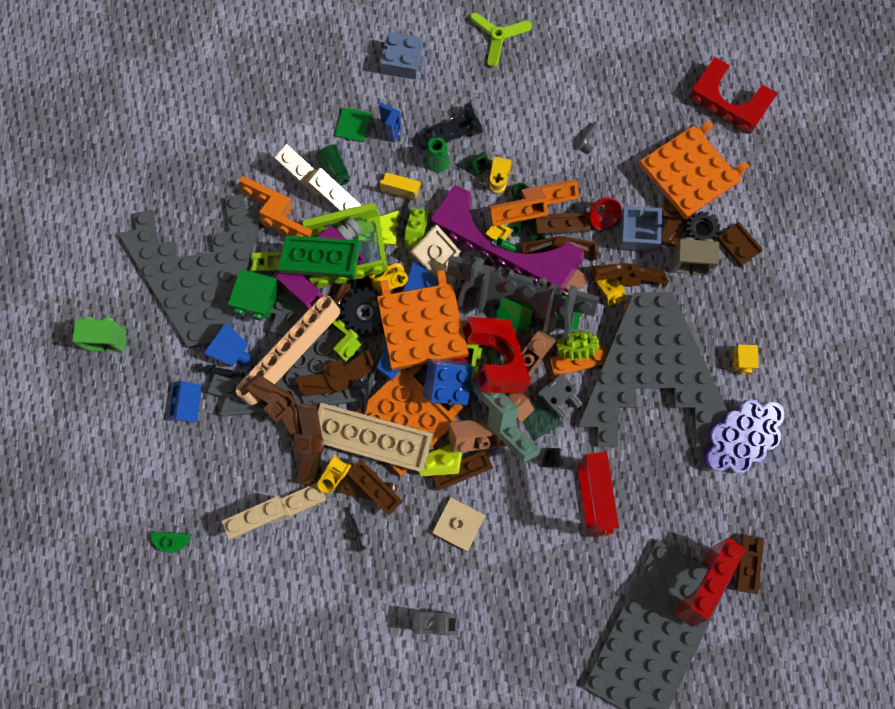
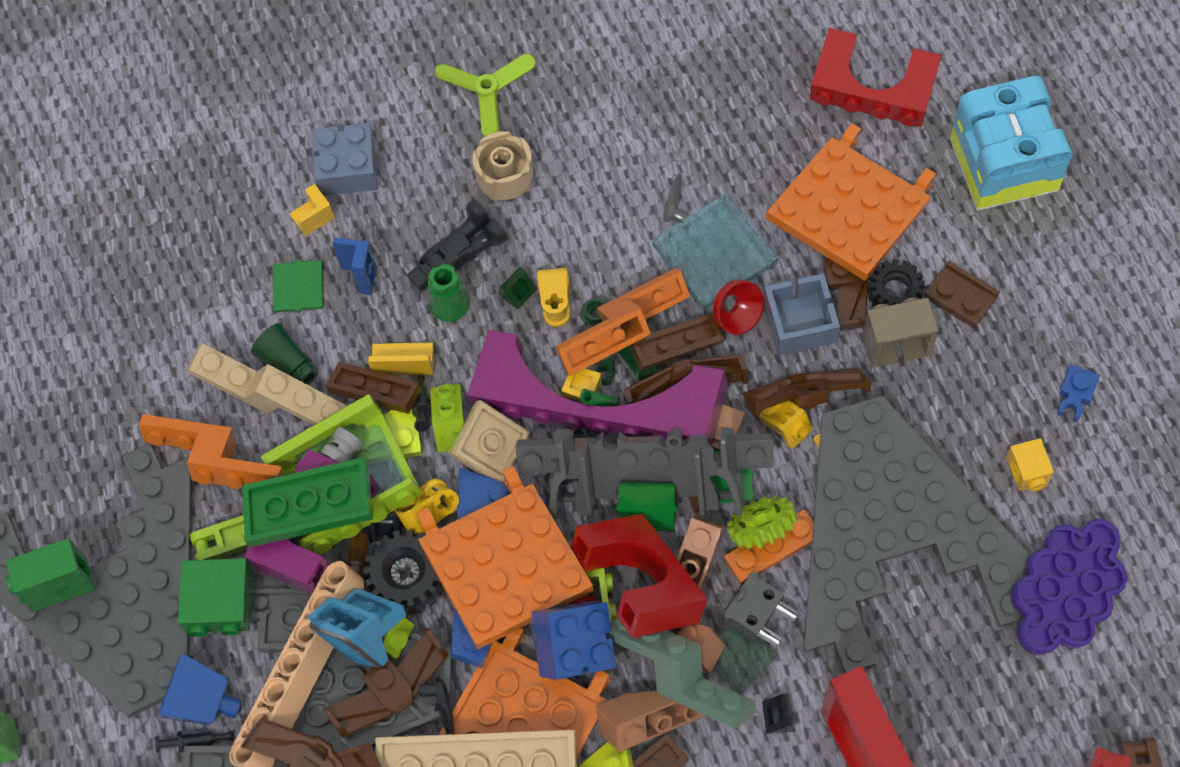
camera: 15 degrees left, 10 degrees down
none -> green piece [5,538,96,612]
none -> yellow panel [290,184,335,236]
none -> dark azure piece [308,588,406,668]
none -> reddish brown plate [325,362,422,414]
none -> tan brick [472,131,534,201]
none -> clear light blue plate [652,194,778,311]
none -> medium azure piece [950,76,1073,211]
none -> blue plate [1057,364,1100,422]

